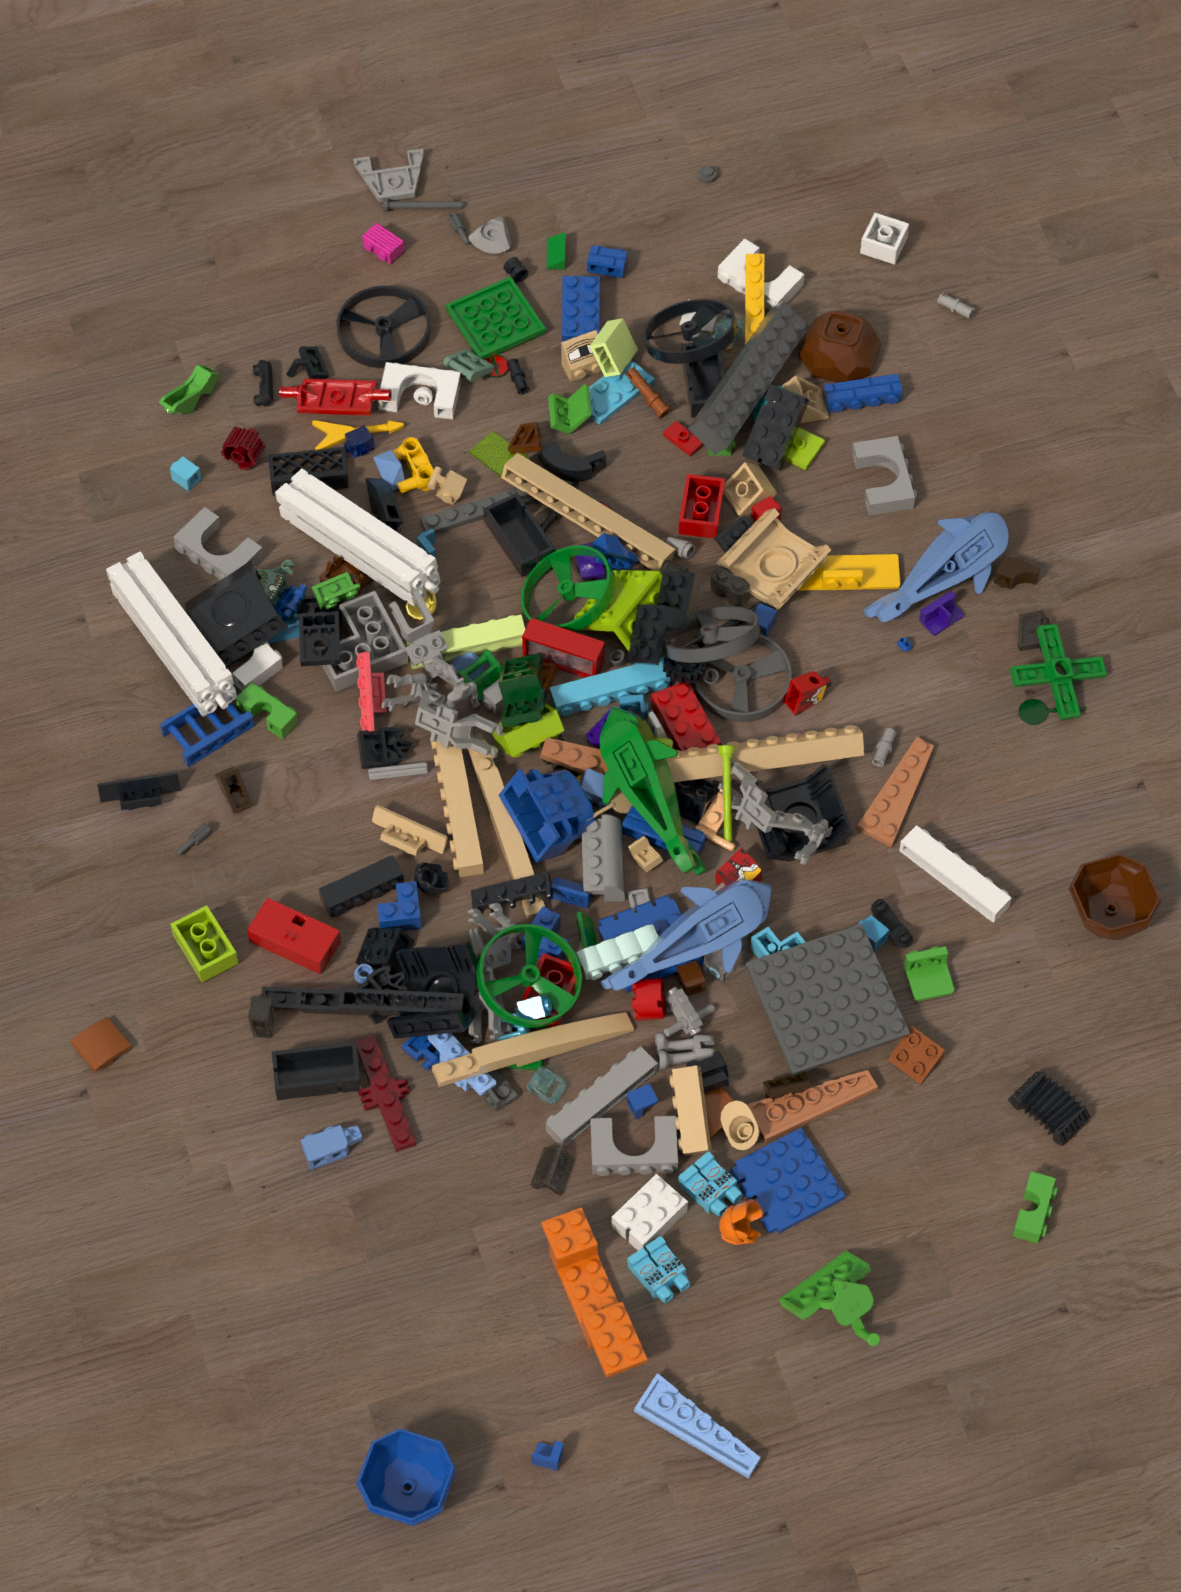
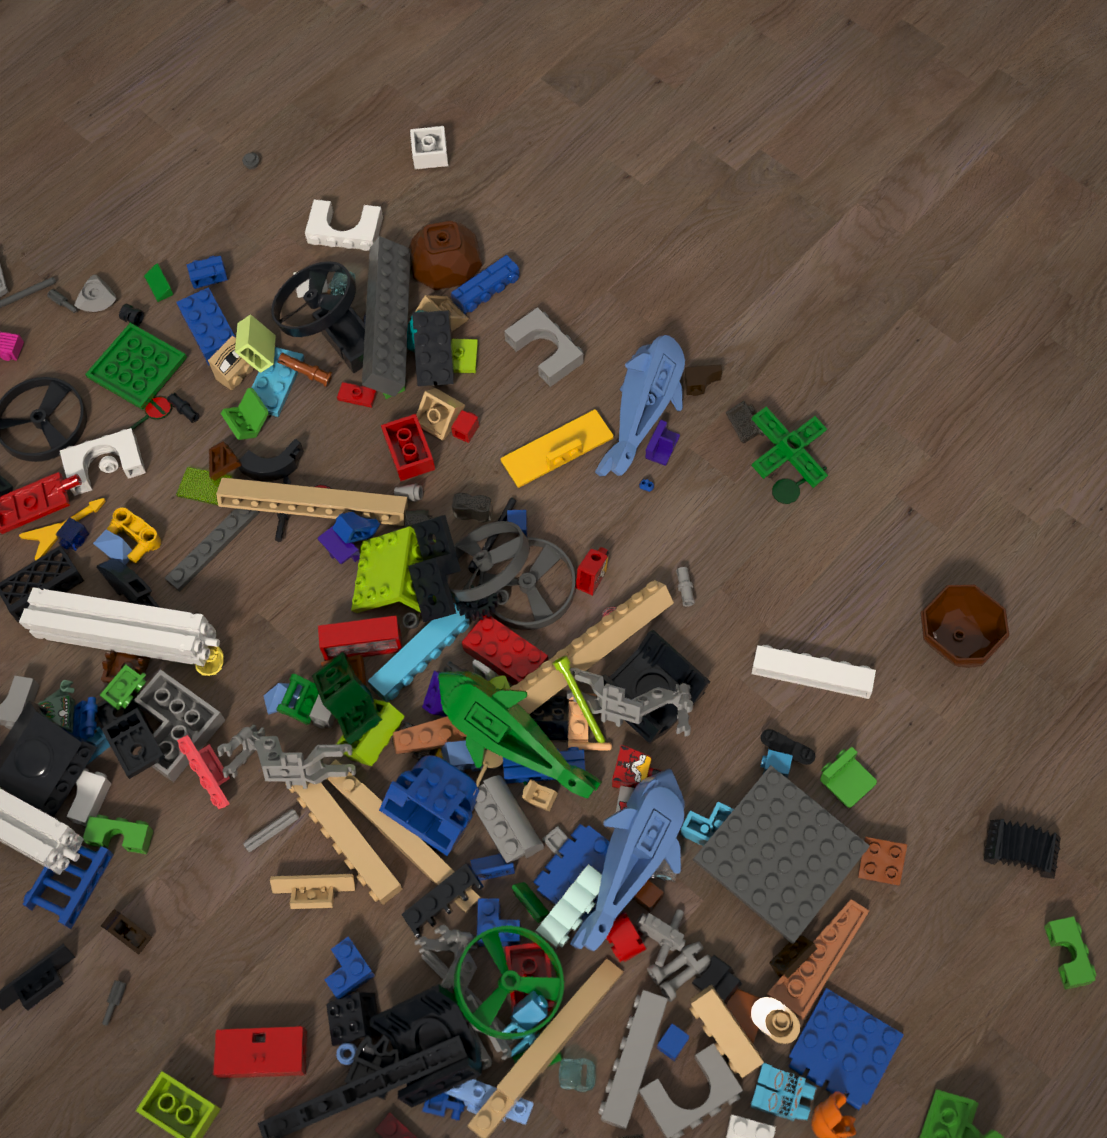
camera: 25 degrees left, 5 degrees up
black brick [319,855,404,917] -> none
black plate [357,727,412,769] -> none
light grey piece [389,590,480,710] -> none
yellowish green brick [406,615,525,669] -> none
black hair [414,862,449,895] -> none
dark azure bracket [417,529,437,561] -> none
tan brick [428,467,467,505] -> none
sand green plate [443,349,494,382] -> none
black piece [483,493,555,577] -> none
dark grey bracket [484,1069,518,1112] -> none
green piece [521,545,615,632] -> none
dark azure bracket [619,694,649,720] -> none
black bracket [714,515,752,553] -> none
tan panel [716,508,831,611] -> none
yellow plate [745,254,764,345] -> none
nougat wing [857,737,934,848] -> none
light grey pin [937,293,975,319] -> none

